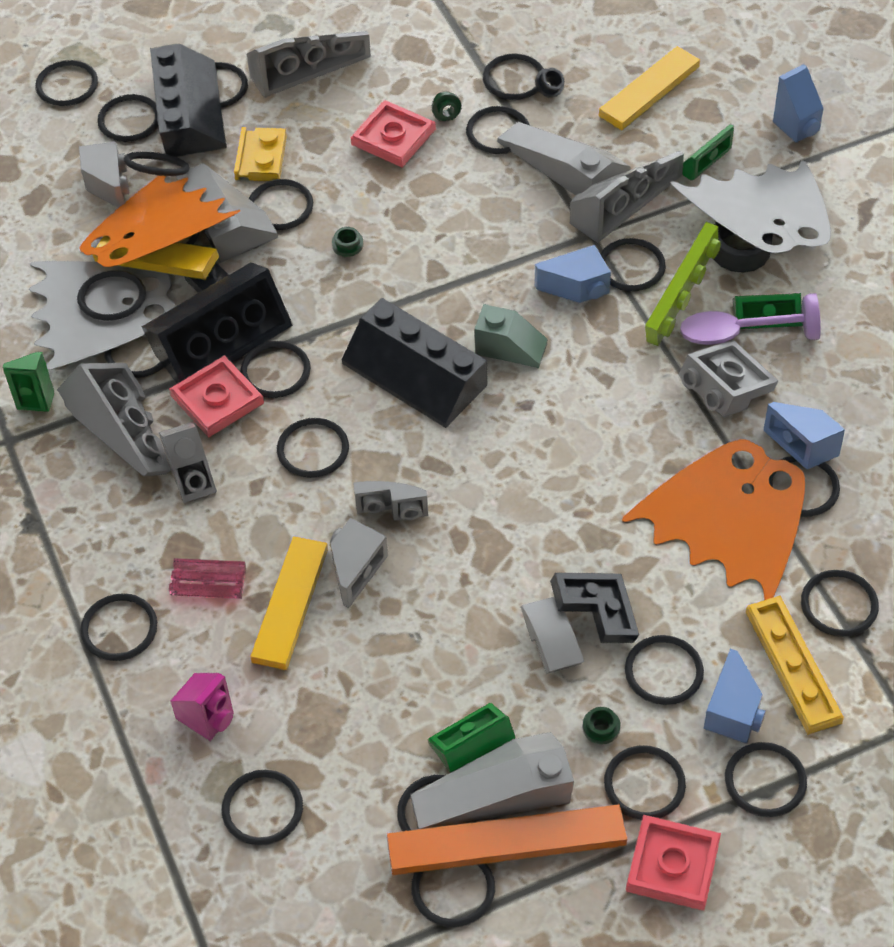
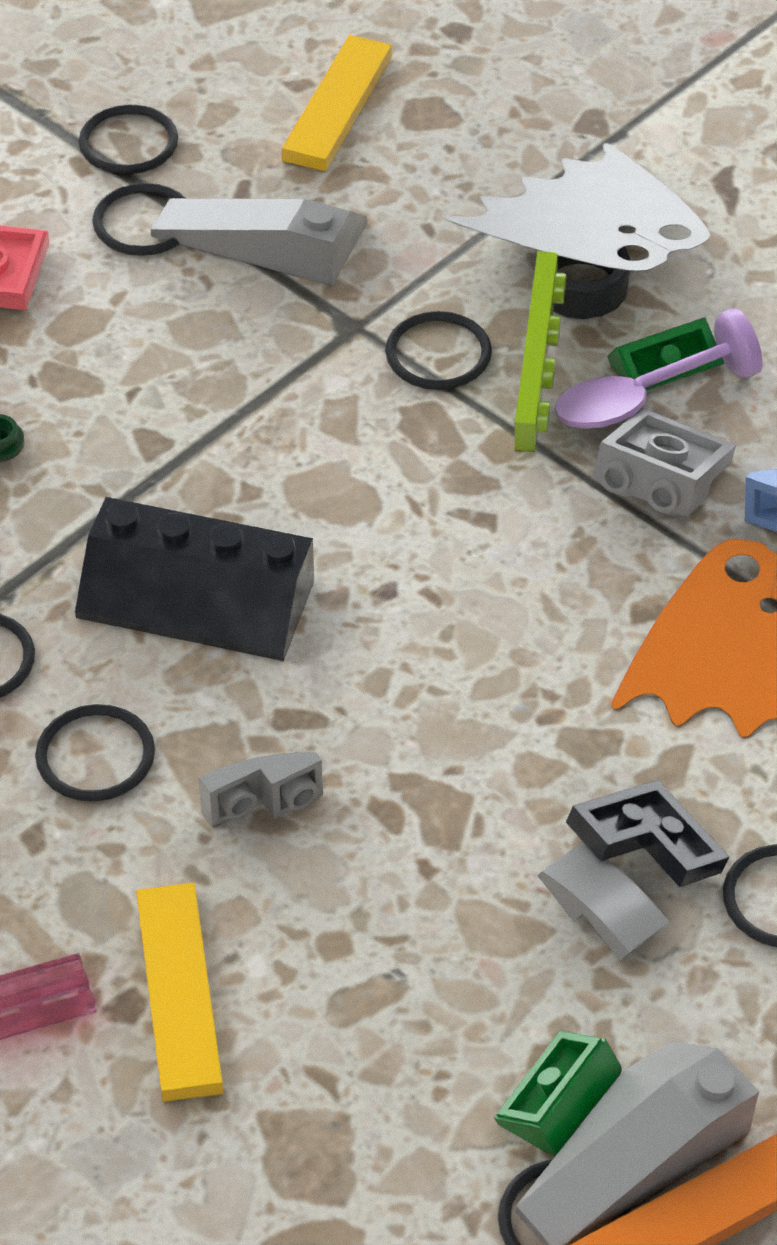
camera: 25 degrees left, 5 degrees down
dark pink slope [170,673,234,741] -> none
light grey slope [330,518,388,608] -> none
dark green plate [431,91,462,122] -> none
sand green slope [474,304,548,368] -> none
black plate [535,68,565,98] -> none
medium blue slope [535,245,611,303] -> none
light grey wedge [570,151,684,243] -> none
dark green plate [582,707,621,744] -> none
green slope [682,124,734,181] -> none
medium blue slope [773,64,824,143] -> none

